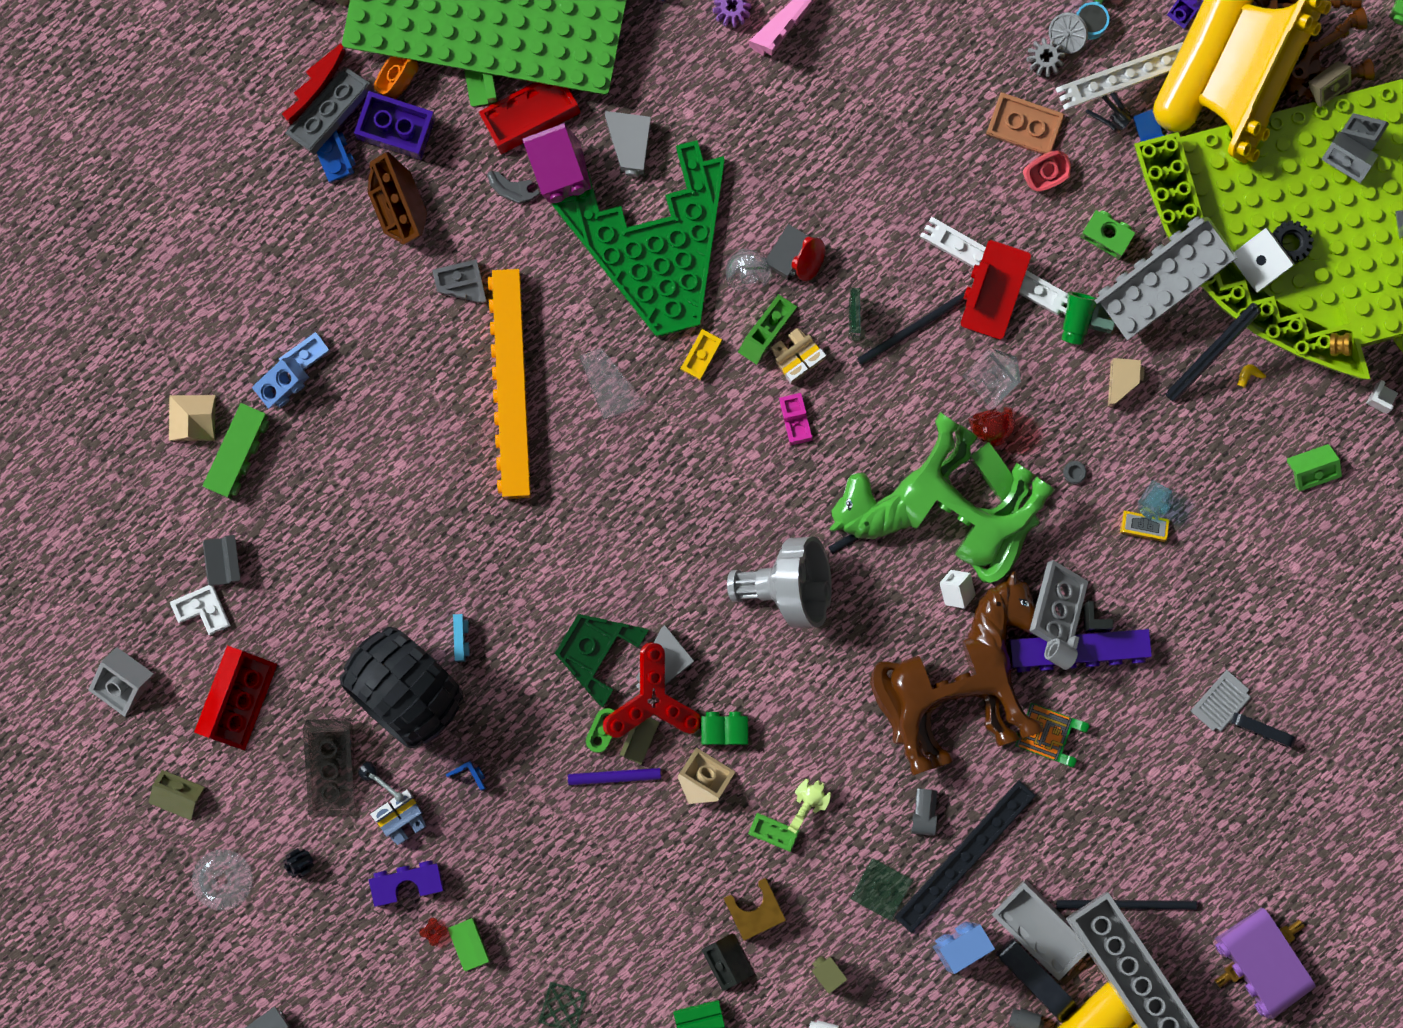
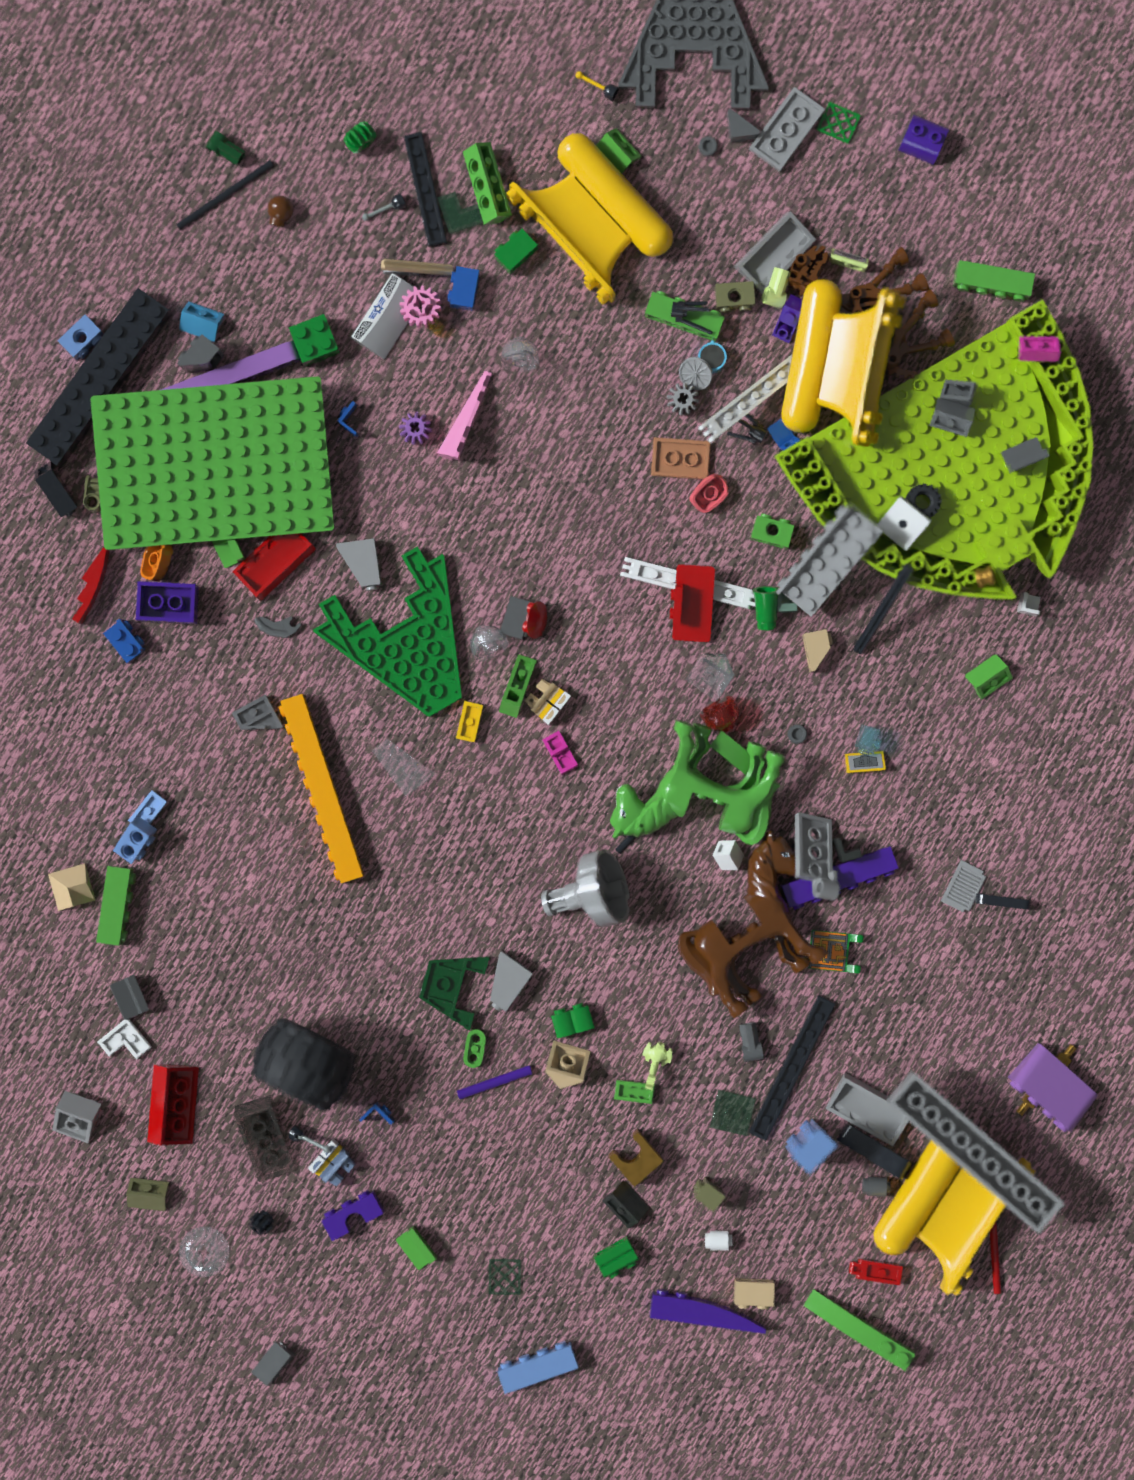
camera: 15 degrees left, 5 degrees up
dark grey tile [285,66,374,155] -> none
reddish brown wedge [368,152,428,245] -> none
clear red plate [419,918,447,946] -> none
medium azure plate [453,614,470,662] -> none
magenta slope [523,123,591,204] -> none
red piece [603,642,701,738] -> none
olive panel [620,718,660,765] -> none
clear green tile [849,288,861,341] -> none
black piece [856,290,967,366] -> none
black piece [1056,900,1197,910] -> none
yellow animal [1237,364,1266,388] -> none
dark tan slope [1308,61,1351,107] -> none

